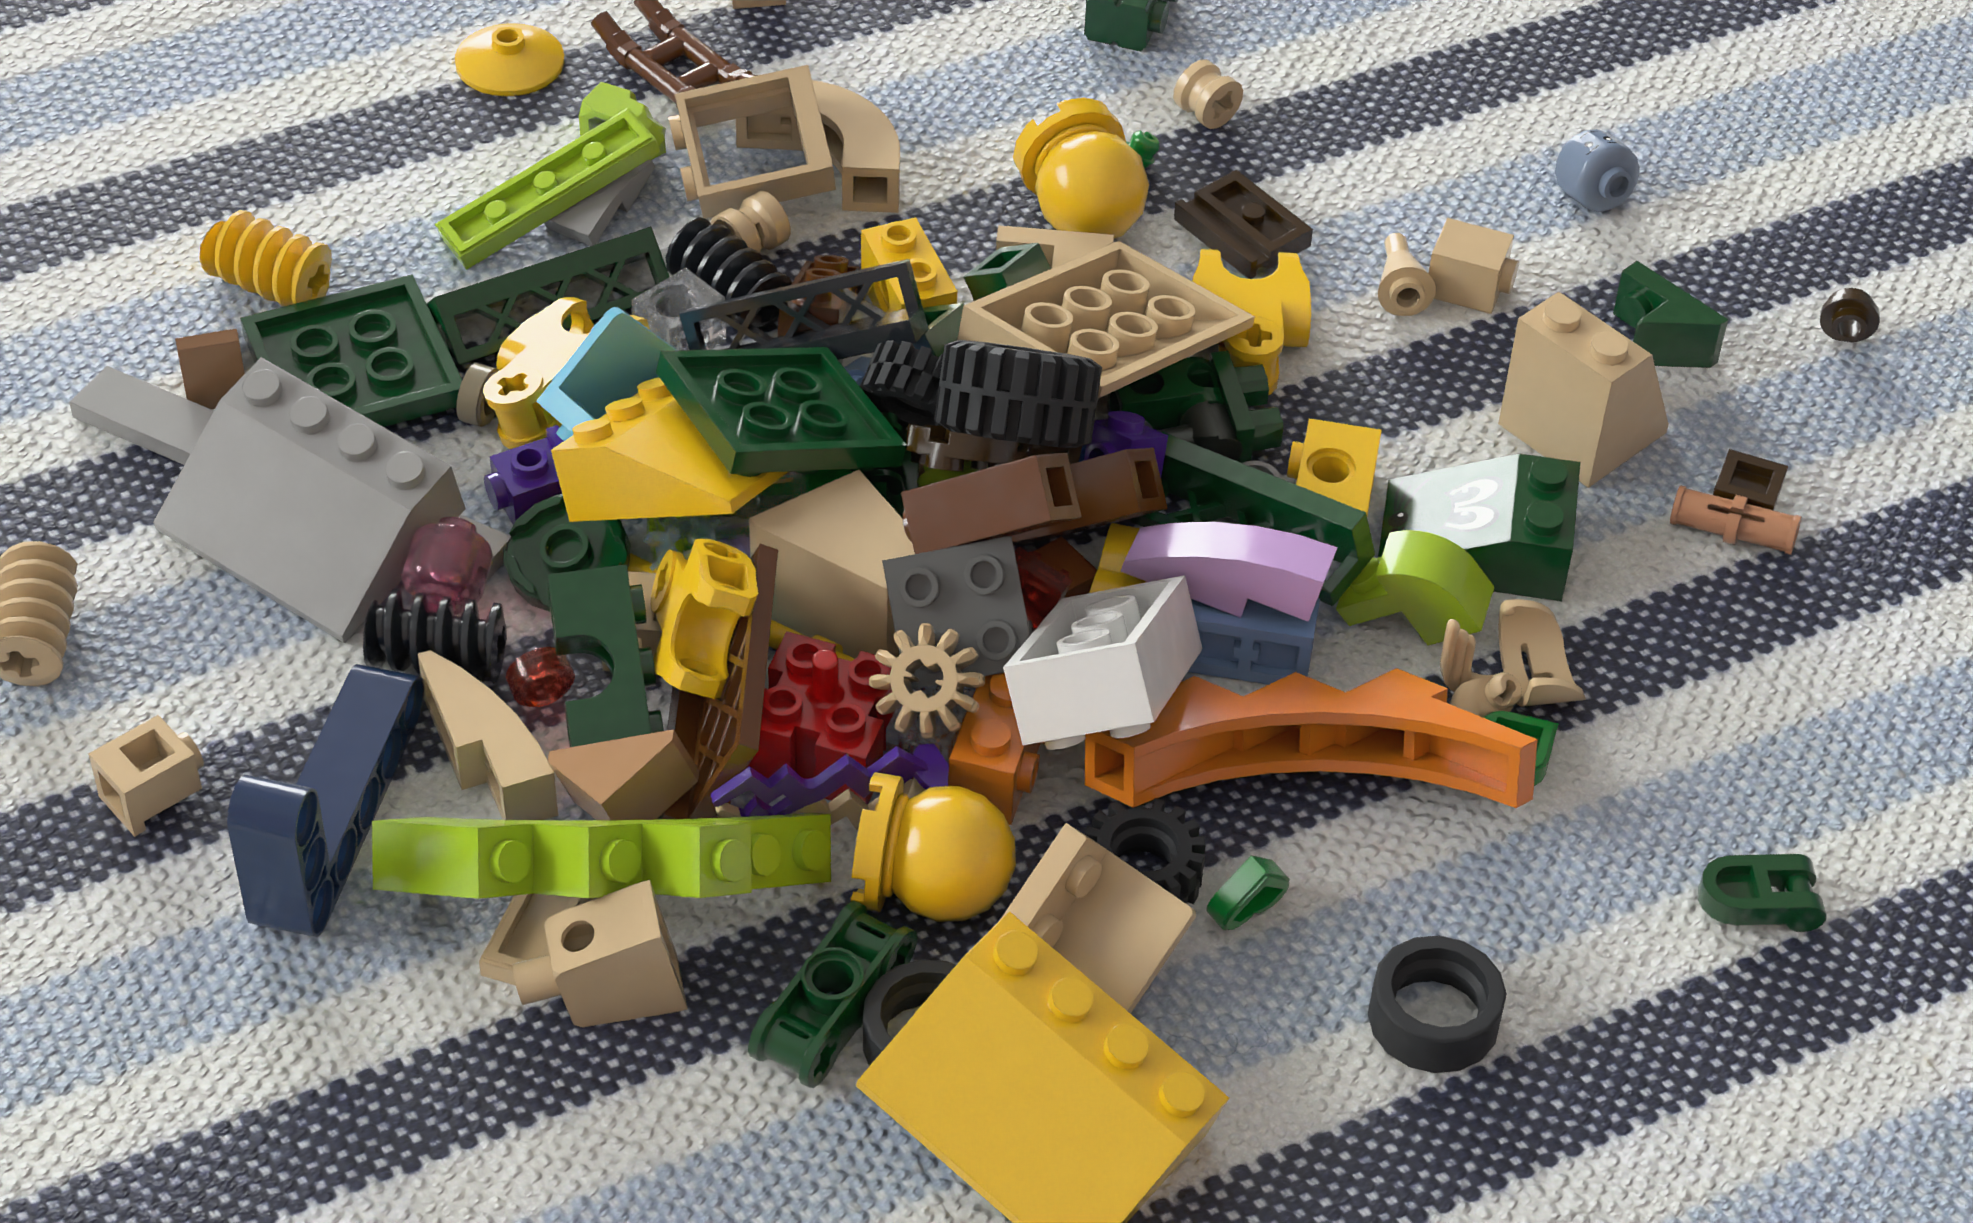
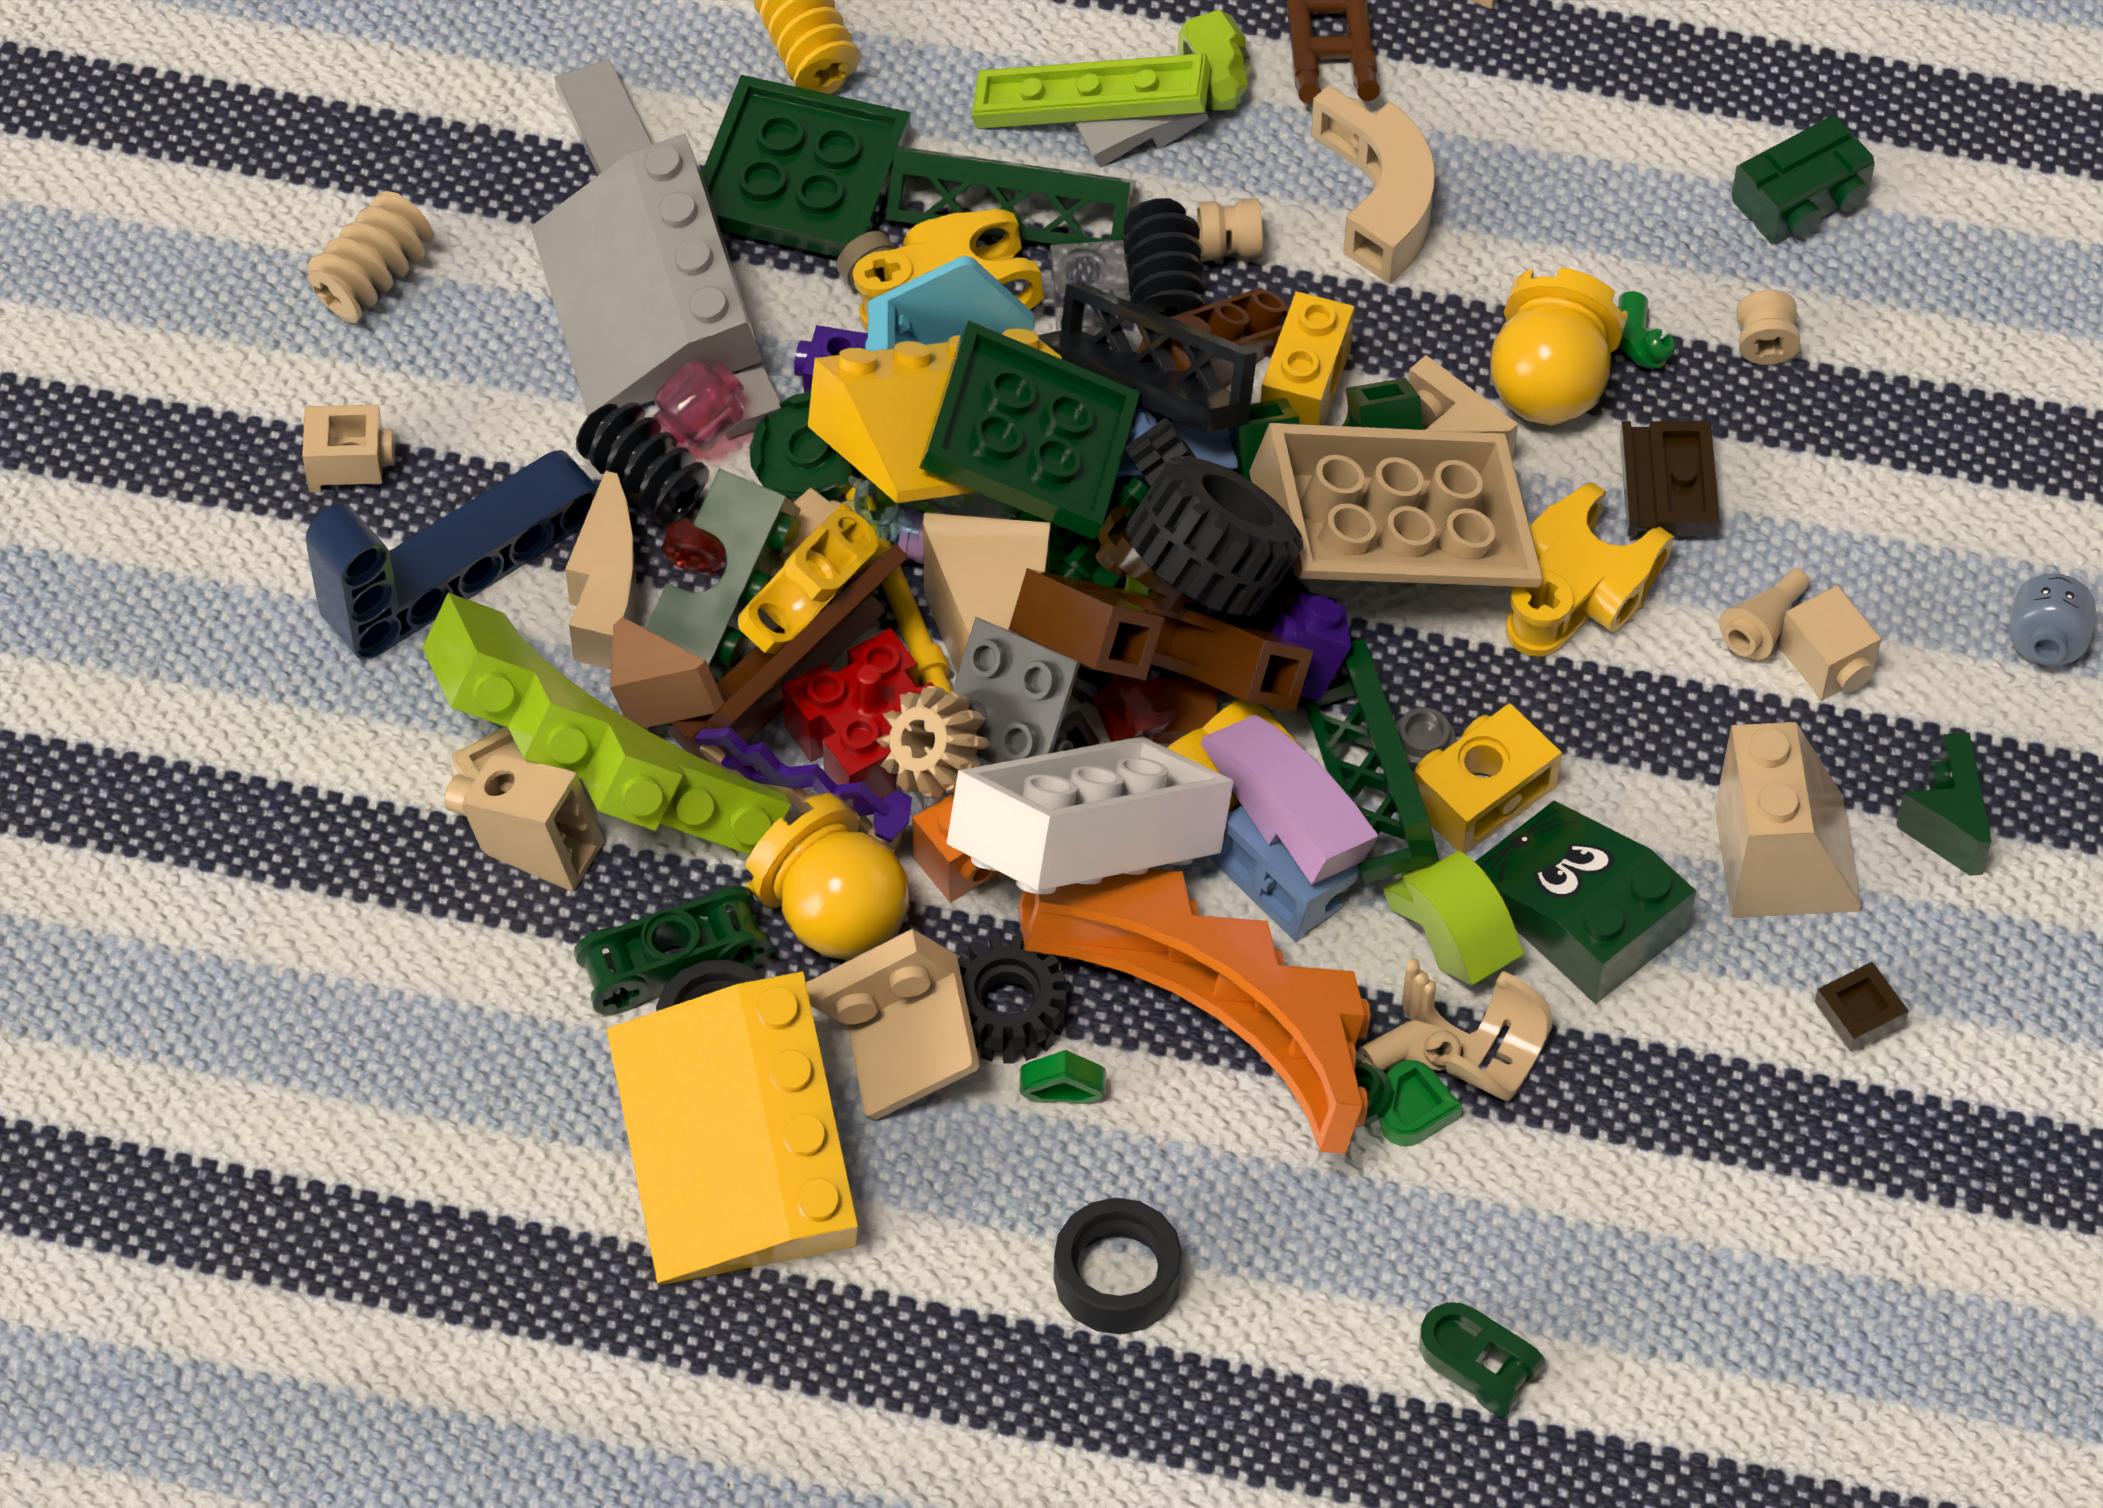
camera: 40 degrees right, 10 degrees up
medium nougat slope [175,329,245,409] -> none
tan window [668,65,836,219] -> none
dark green hips [1107,350,1284,463] -> none
nougat pin [1670,485,1802,555] -> none

